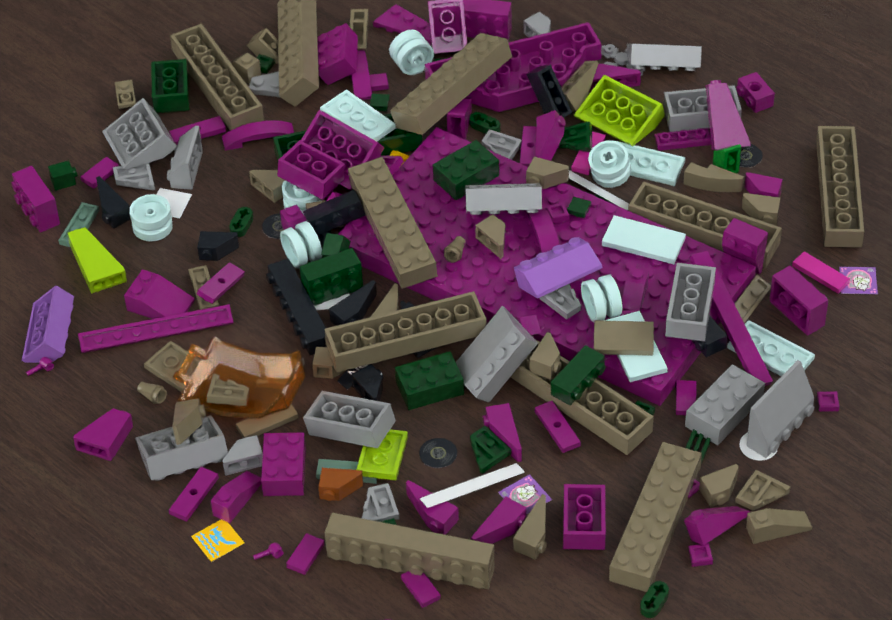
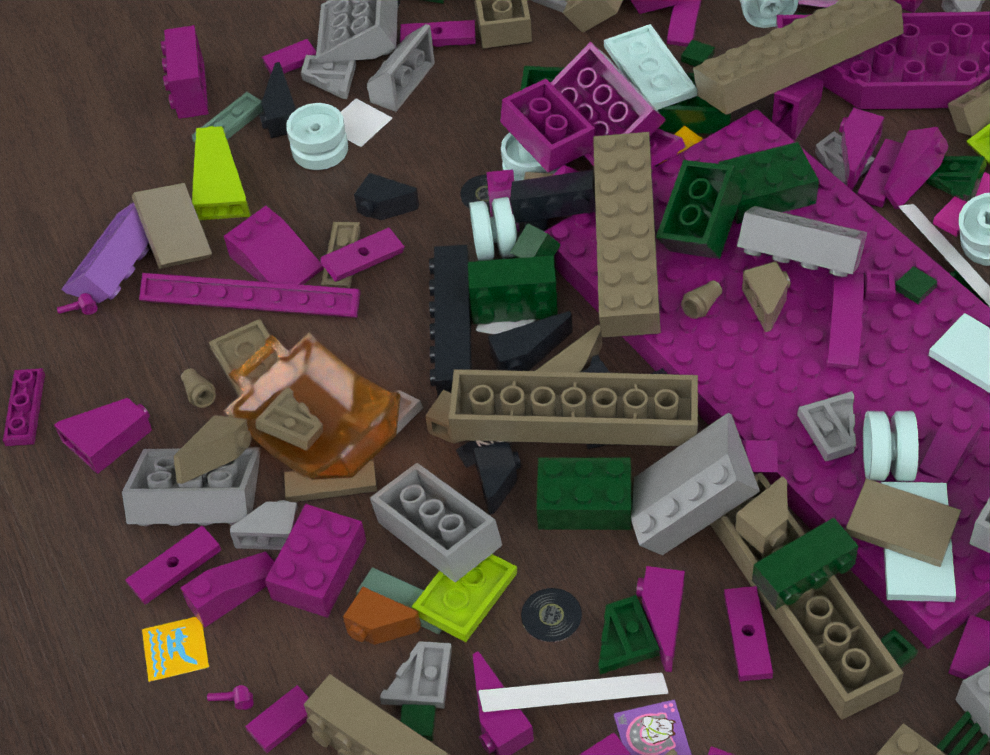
camera: 25 degrees right, 5 degrees up
dark green brick [48,160,78,191] -> none
magenta slope [222,120,294,151] -> none
dark green beam [229,207,253,238] -> none
dark tan slope [249,170,285,203] -> none
magenta tile [369,73,389,91] -> none
dark green beam [469,112,500,134] -> none
medium lavender slope [514,237,603,298] -> none
black brick [526,64,572,118] -> none
dark tan slope [526,156,569,189] -> none
none -> magenta tile [3,368,45,446]
none -> dark tan tile [132,183,212,269]
none -> dark green brick [656,160,747,259]
none -> magenta slope [839,108,884,190]

